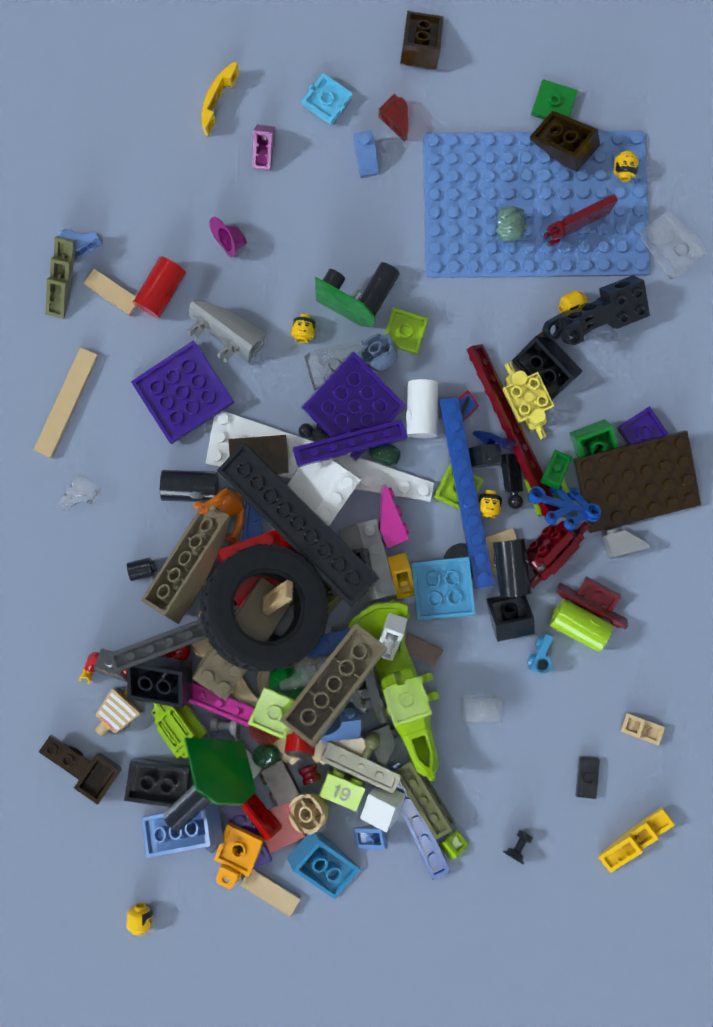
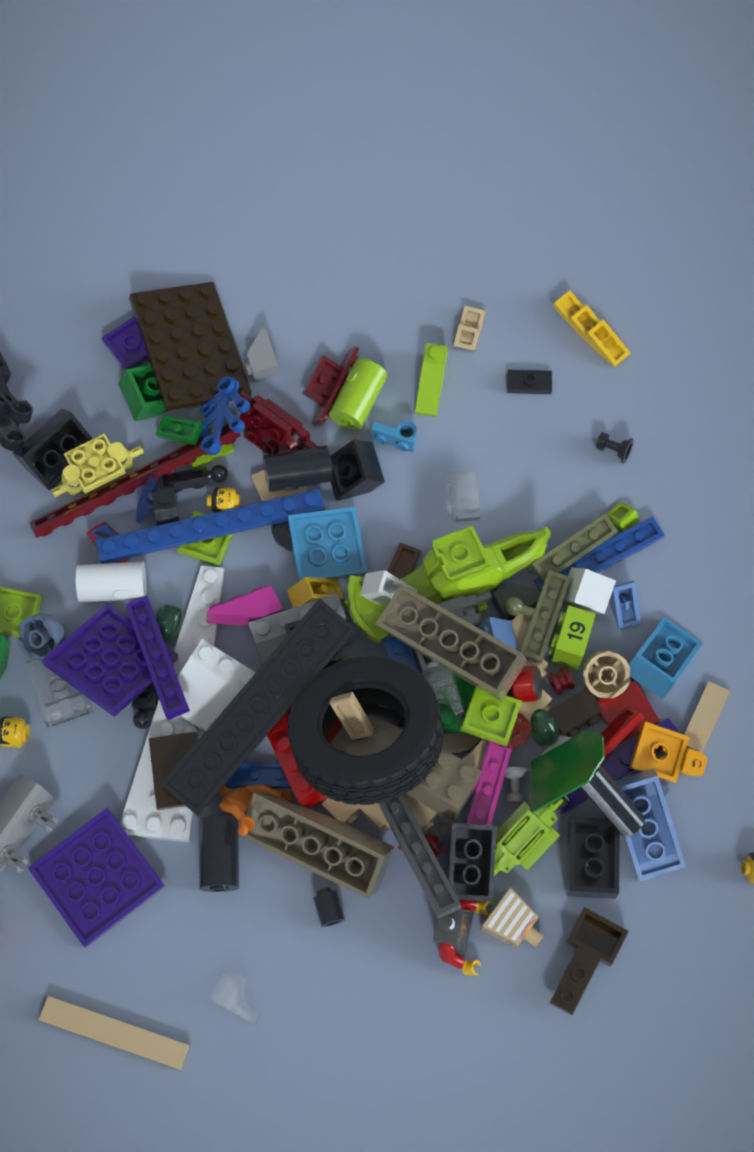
camera: 95 degrees left, 15 degrees down
none -> lime slope [415,343,448,417]

